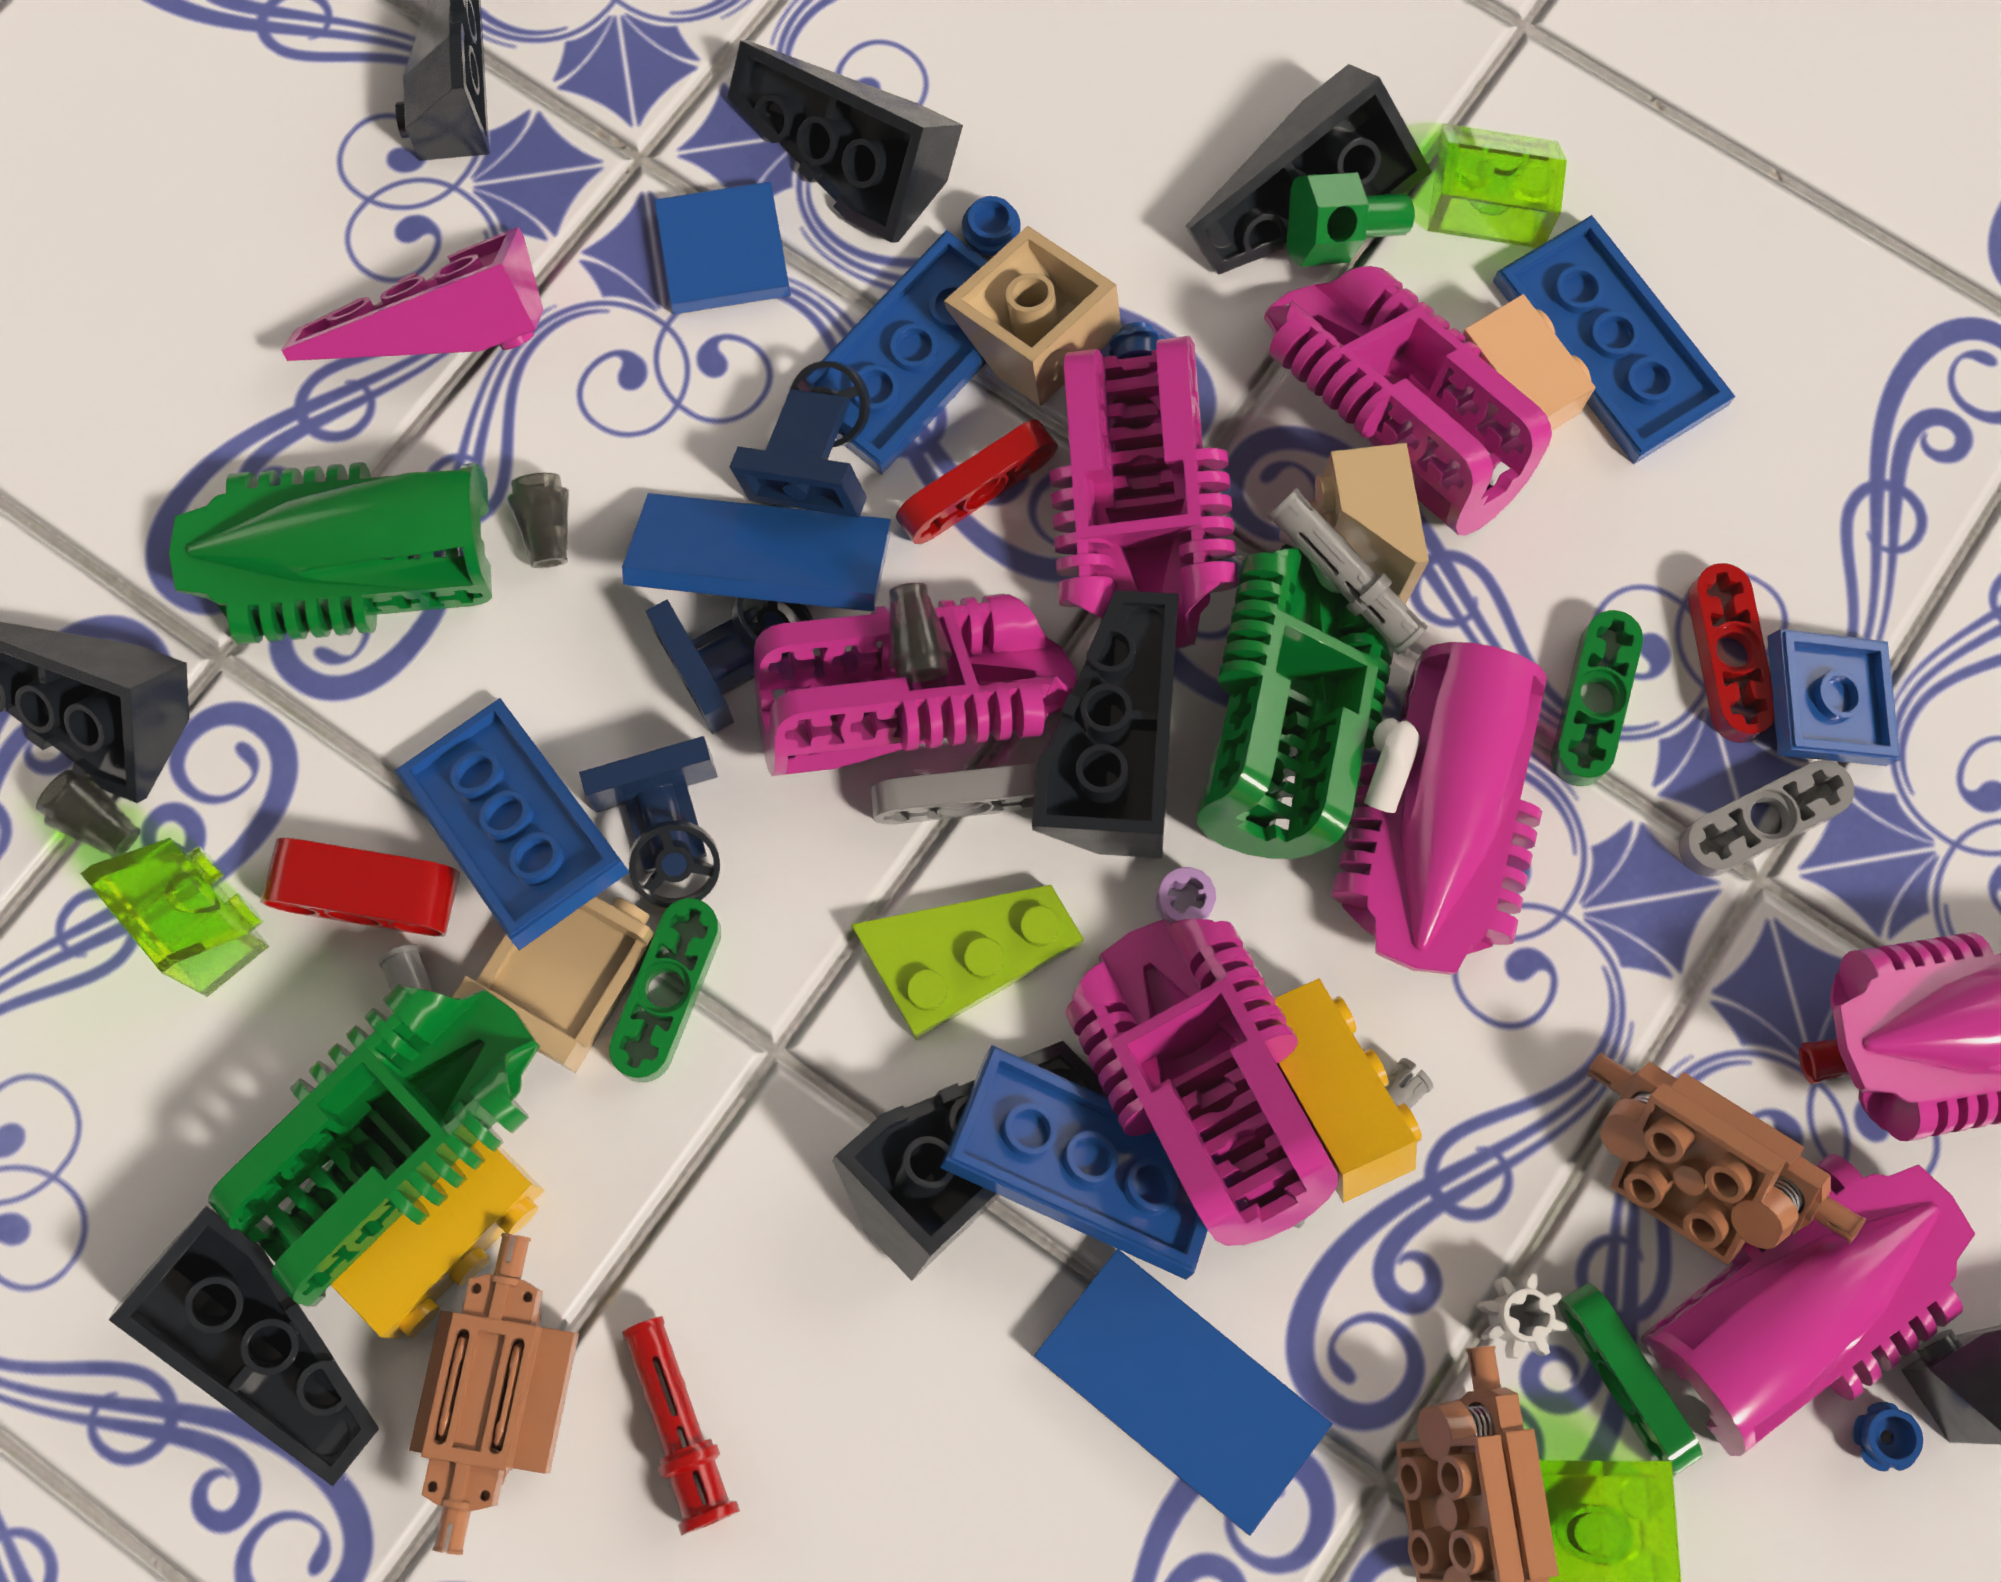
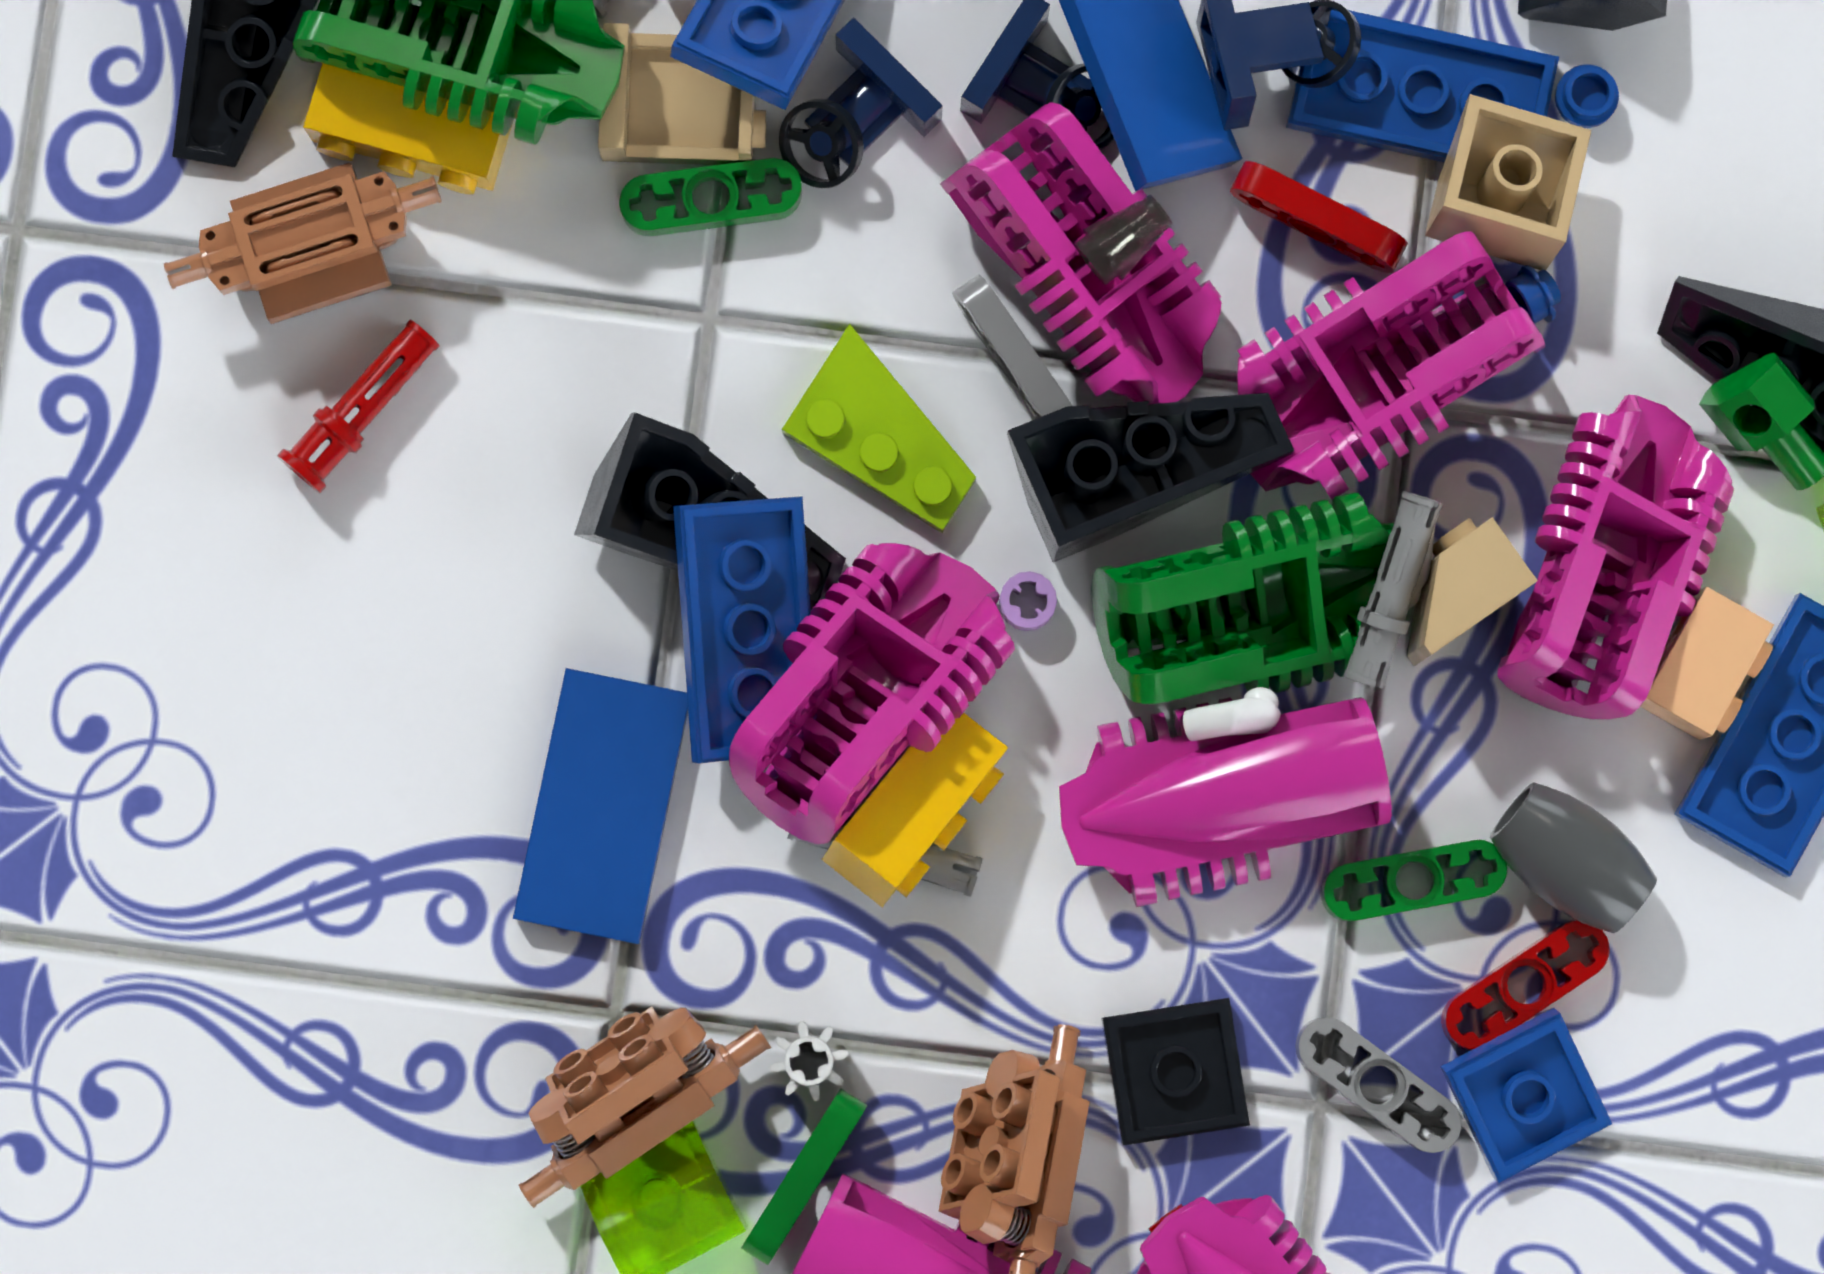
camera: 60 degrees right, 10 degrees up
none -> black tile [1101,998,1250,1146]
none -> dark grey piece [1490,782,1657,933]

